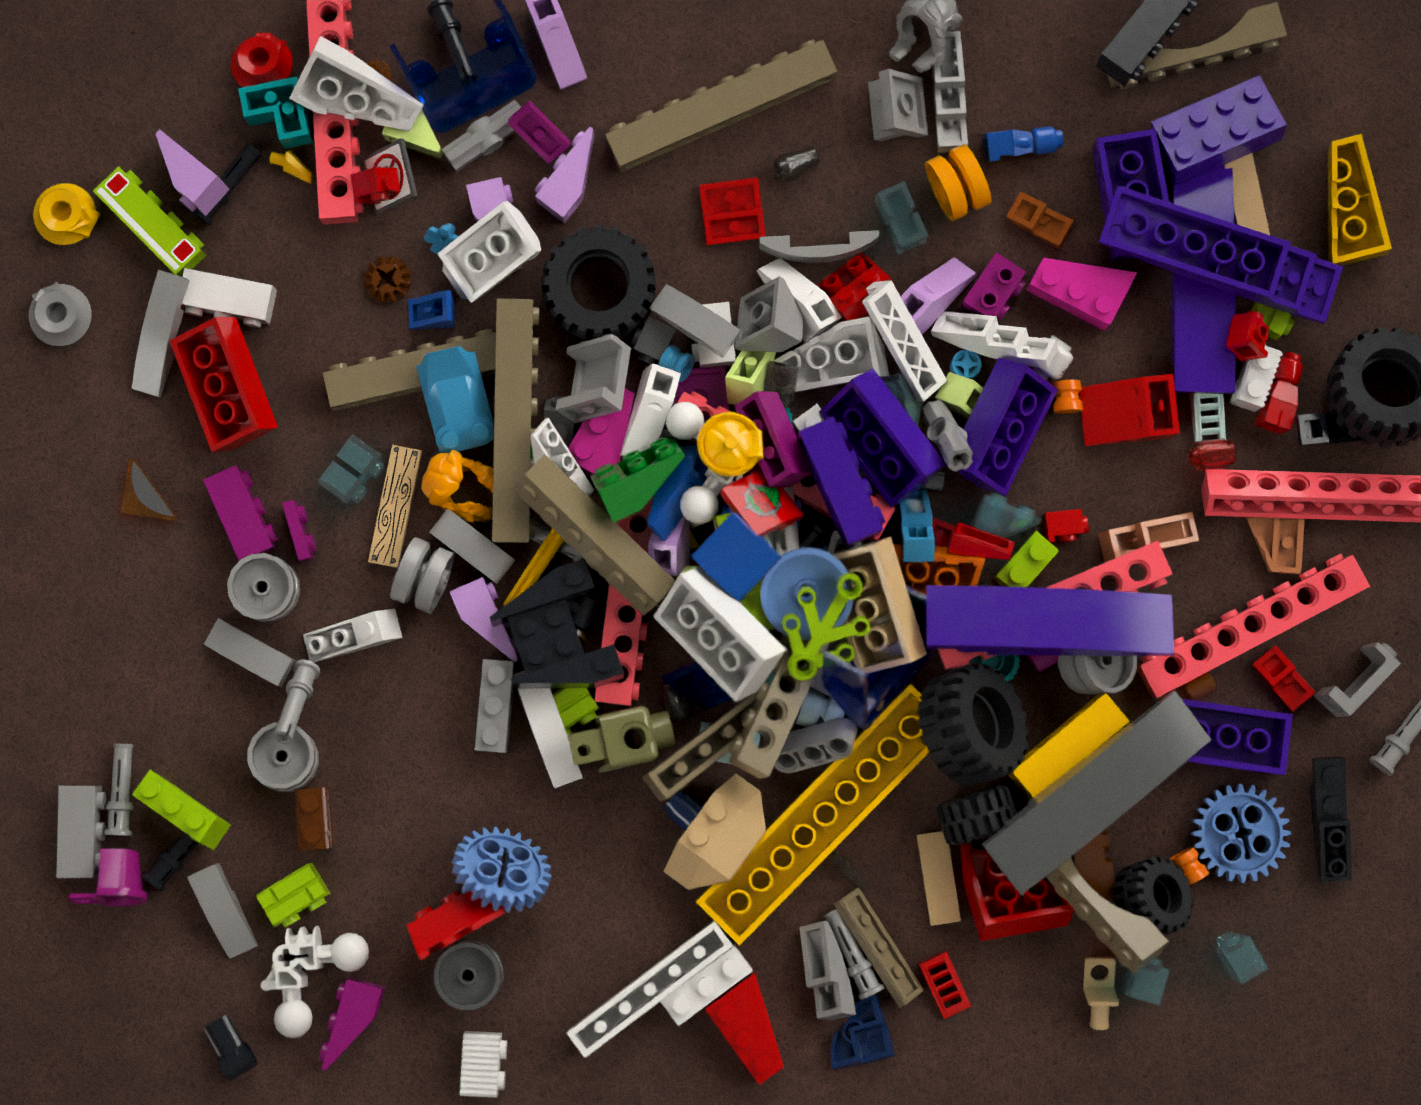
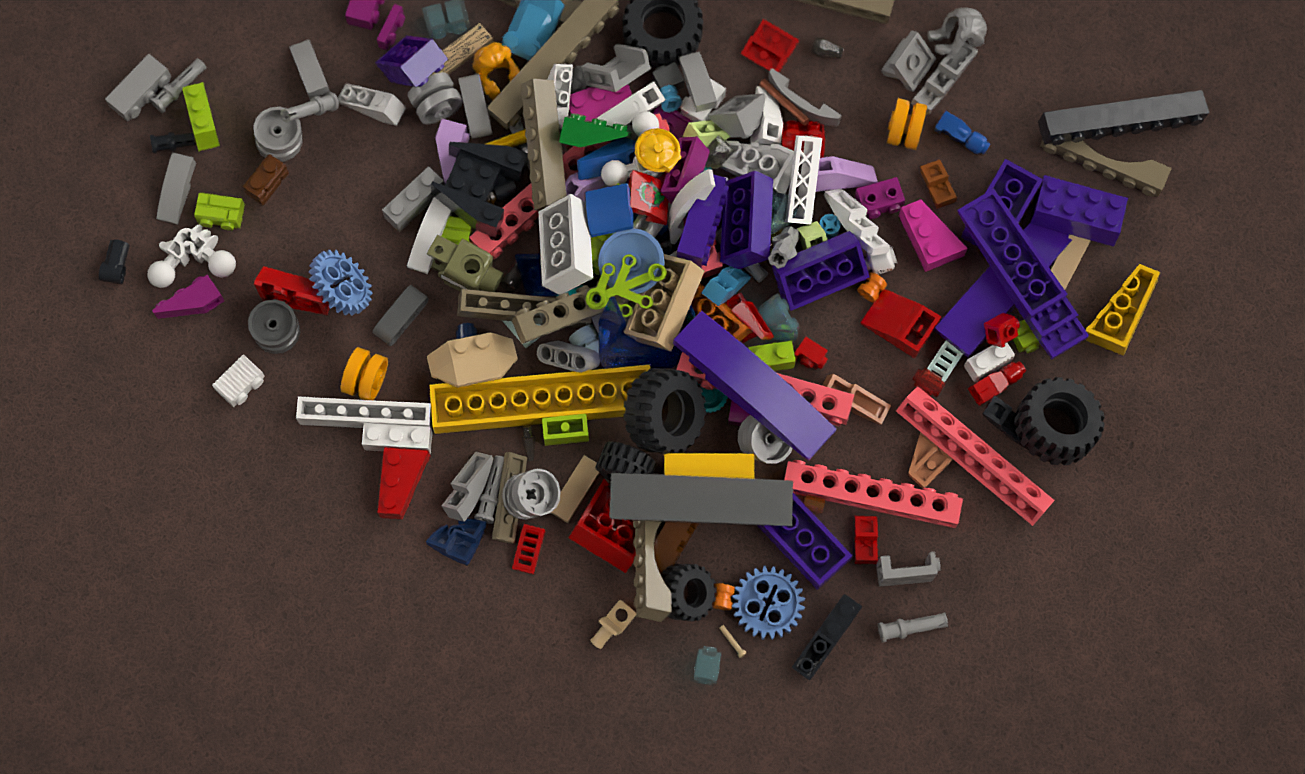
camera: 40 degrees right, 10 degrees down
magenta container [68,849,148,907] -> none
light grey wheel [227,553,300,622] -> none
clear light blue piece [875,181,928,254] -> none
clear light blue piece [1120,958,1169,1006] -> none
none -> light orange wheel [341,347,388,400]
none -> dark grey beam [372,285,429,346]
none -> dark purple brick [375,35,448,87]
none -> light grey wheel [502,469,561,520]
none -> lime brick [542,414,589,446]
none -> white slope [668,169,715,244]
none -> tan piece [719,625,747,658]
none -> copper bar [759,79,810,125]

